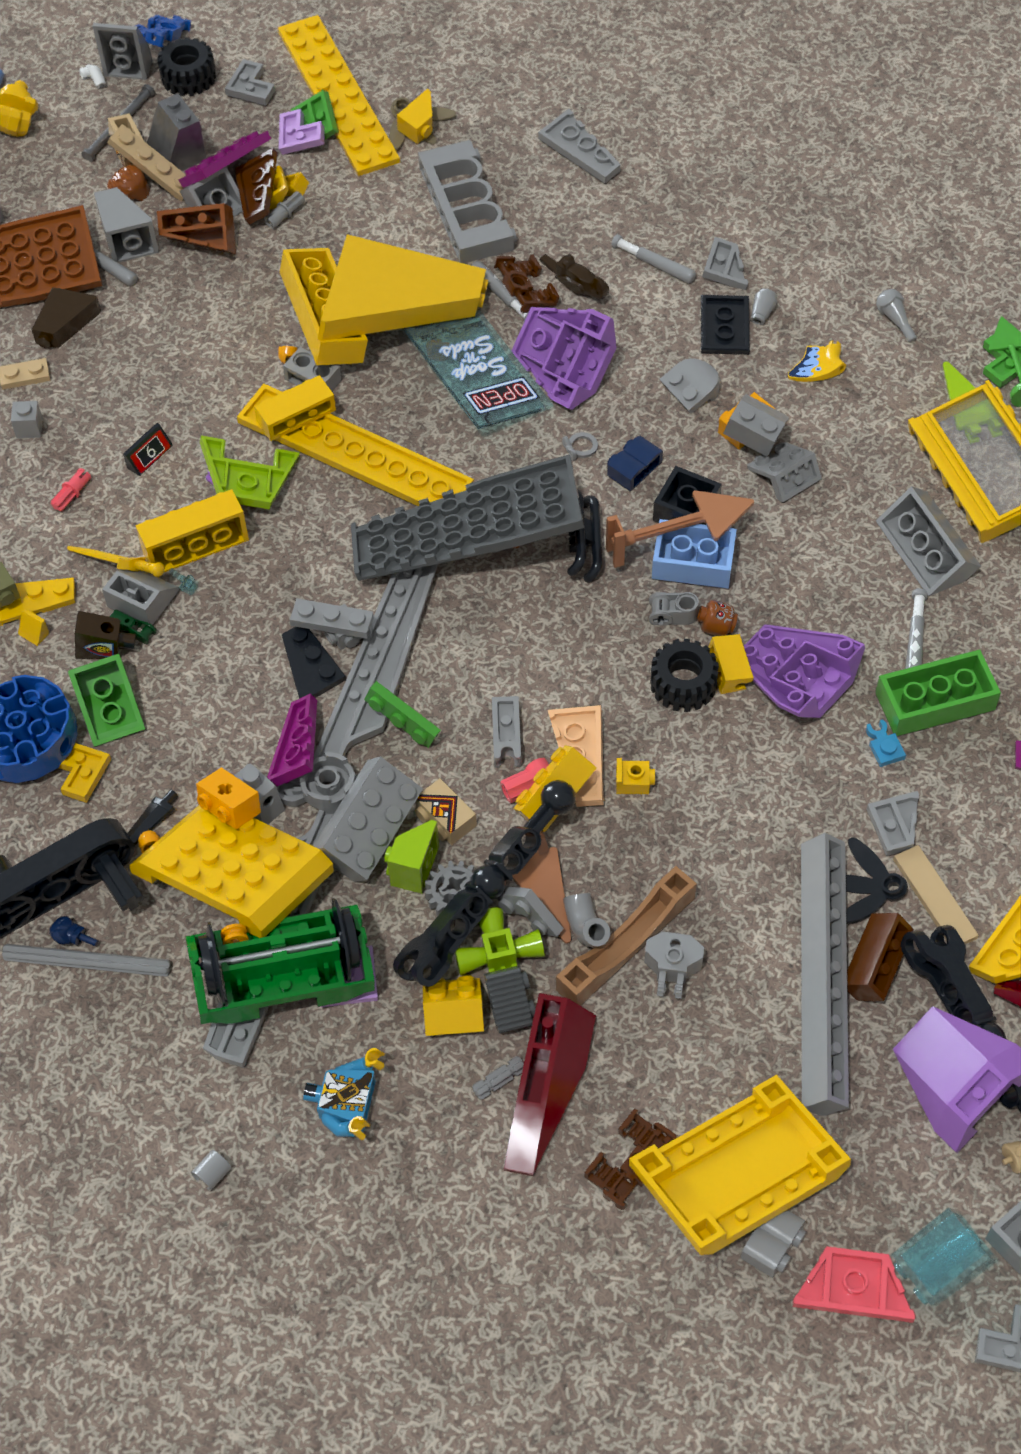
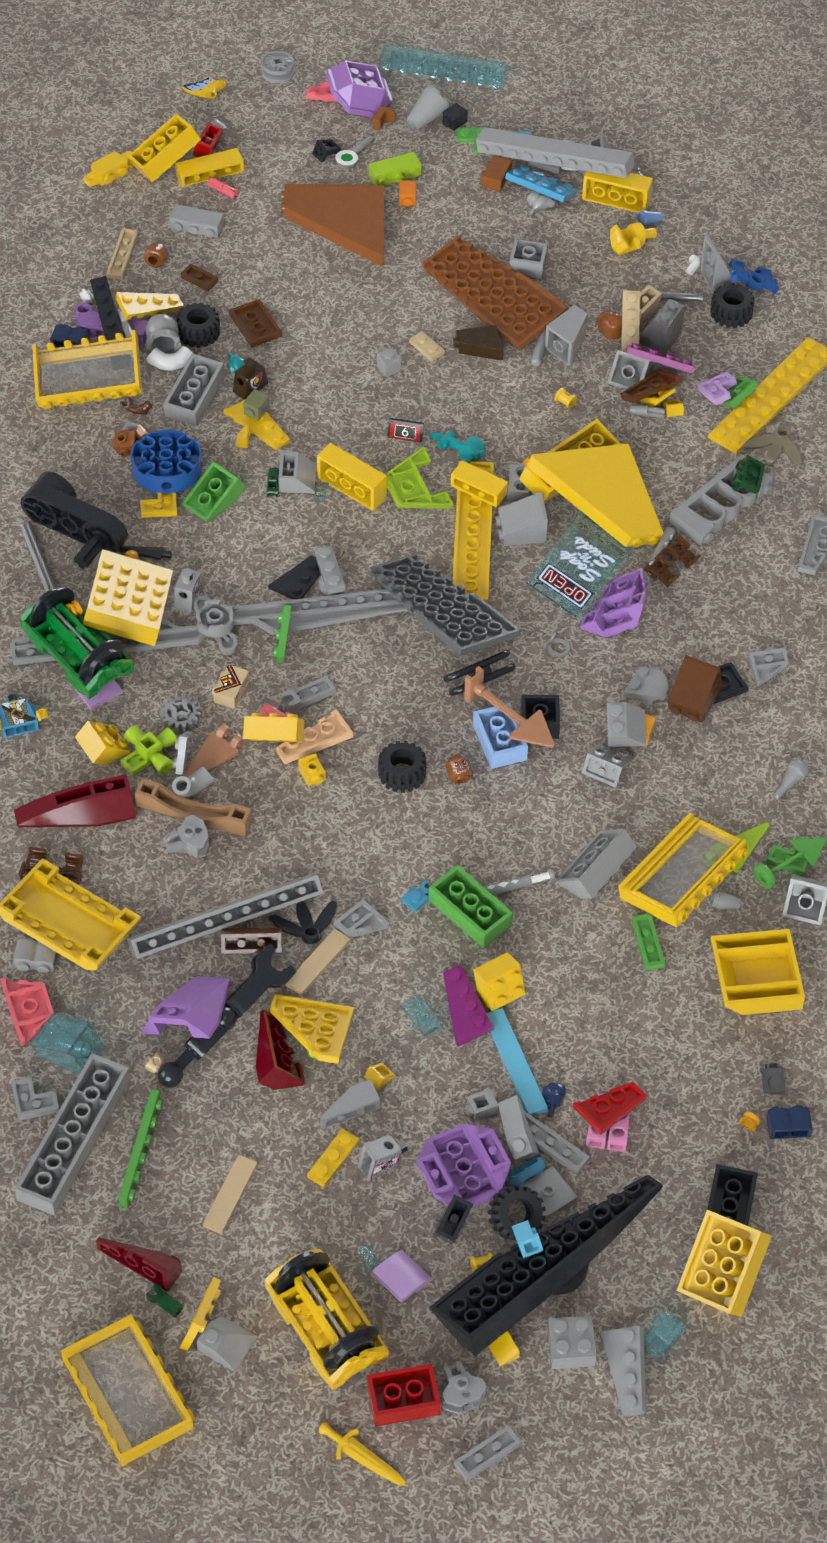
camera: 60 degrees right, 5 degrees down
dark blue piece [49,916,98,947] -> none
coral axle [51,468,91,511] -> none
yellow sword [67,546,165,577] -> none
dark brown torso [74,611,136,659] -> none
dark orange wedge [157,203,236,254] -> none
light orange brick [196,767,261,829] -> none
light grey plate [225,59,275,106] -> none
magenta wing [267,694,318,787] -> none
light grey brick [314,756,423,882] -> none
lime slope [384,820,439,894] -> none
black piece [393,780,576,987] -> none
yellow slope [397,89,433,144] -> none
light grey axle [472,1056,524,1100] -> none
dark grey brick [484,966,535,1033] -> none
dark brown animal [539,253,609,299] -> none
dark blue brick [607,436,663,491] -> none
light grey piece [611,234,696,284] -> none
light grey piece [649,592,699,626] -> none
yellow hinge [708,634,754,694] -> none
medium lavender wedge [744,624,865,718] -> none
light grey cone [750,288,777,325] -> none
yellow arm [788,340,846,382] -> none
none -> teal piece [429,431,486,463]
none -> light grey slope [495,492,548,546]
none -> yellow bush [554,388,578,410]
none -> reddish brown slope [667,655,722,723]
none -> dark green bracket [732,455,765,494]

